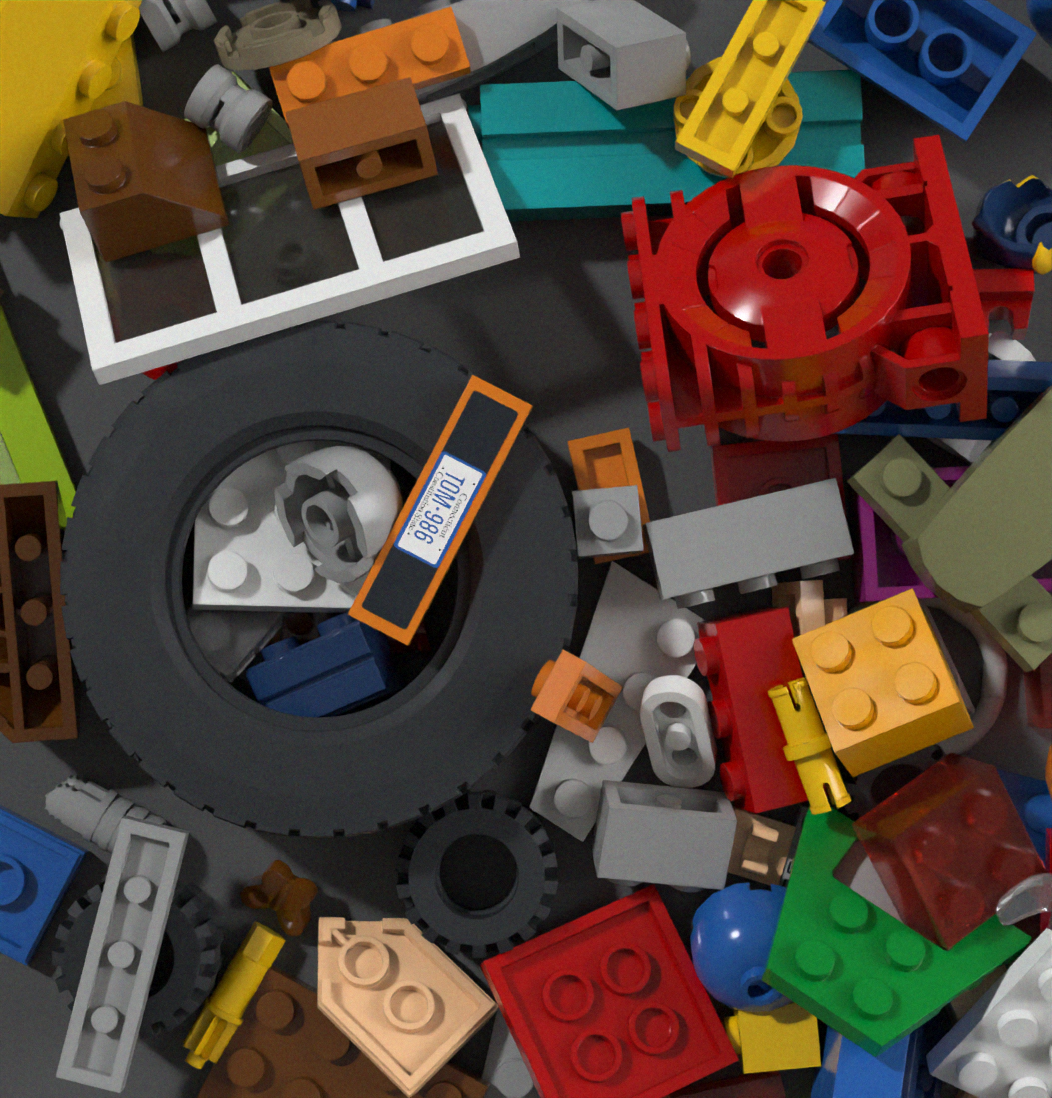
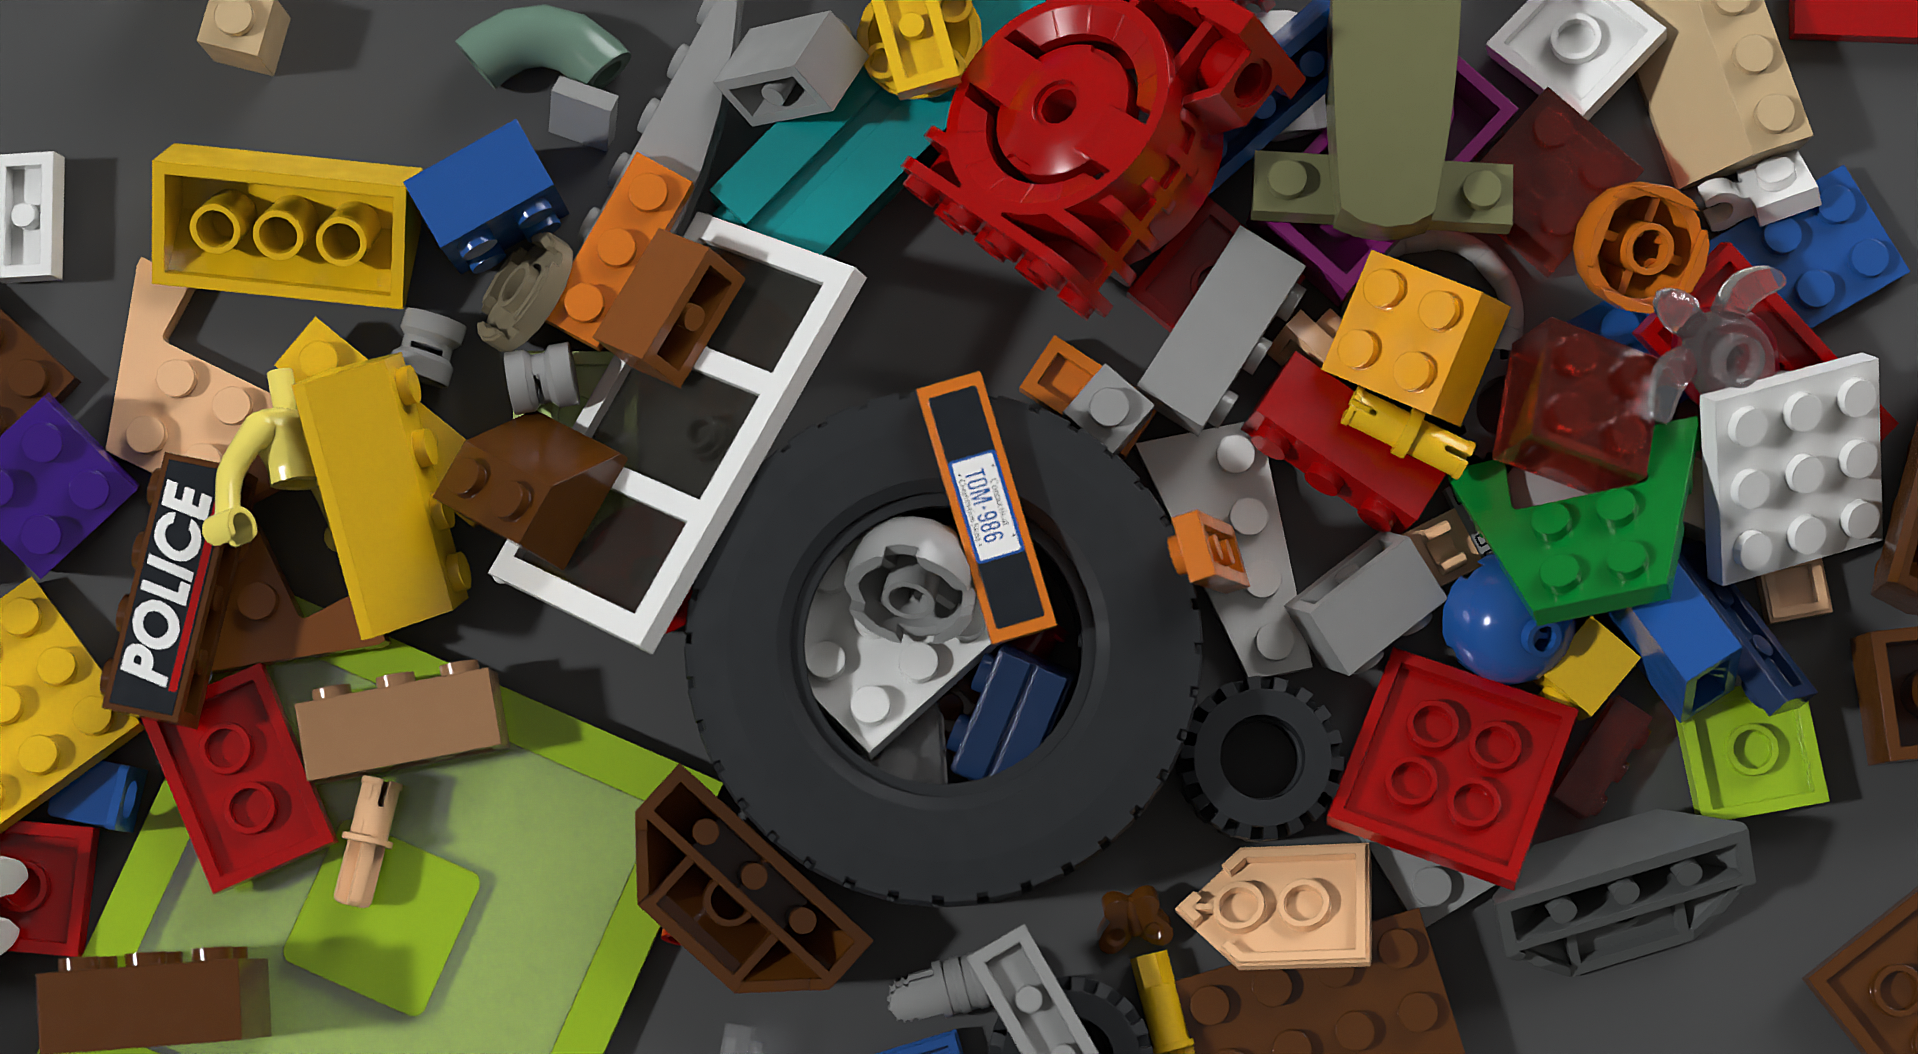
camera: 45 degrees left, 5 degrees down
white plate [640,675,717,788] -> none

